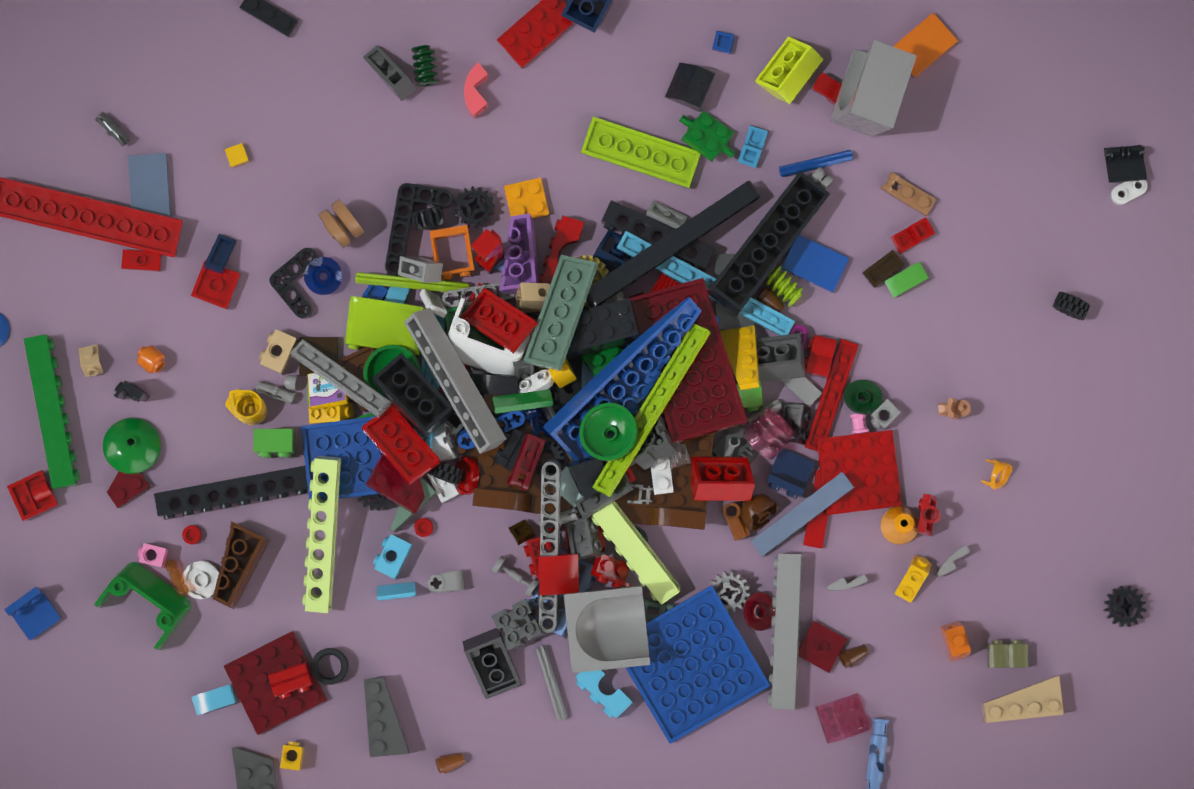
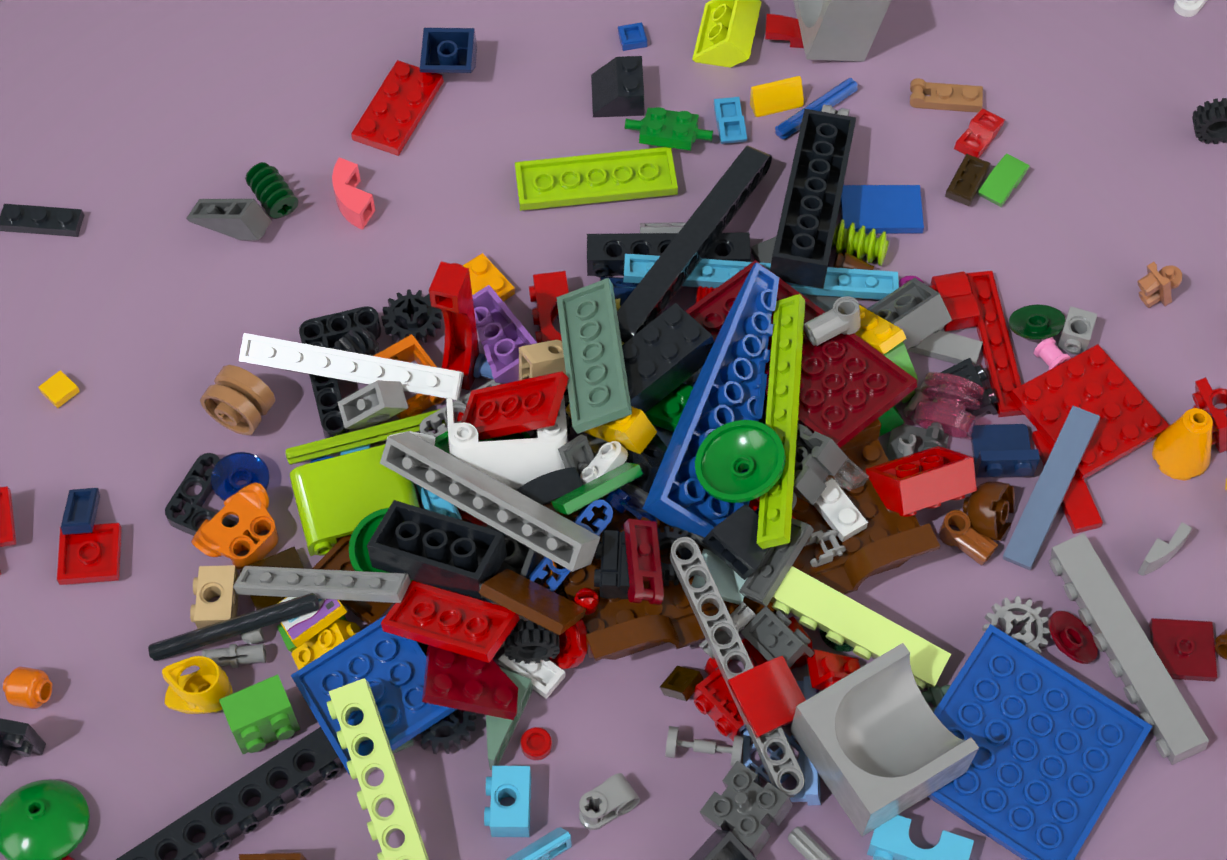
camera: 25 degrees left, 25 degrees down
none -> black axle [148,593,320,661]
none -> orange piece [191,483,279,571]
none -> white tile [239,333,464,401]
none -> reddish brown tile [479,569,586,635]
none -> red hinge [574,588,599,615]
none -> yellow slope [750,76,804,117]
none -> light grey piece [804,296,861,346]

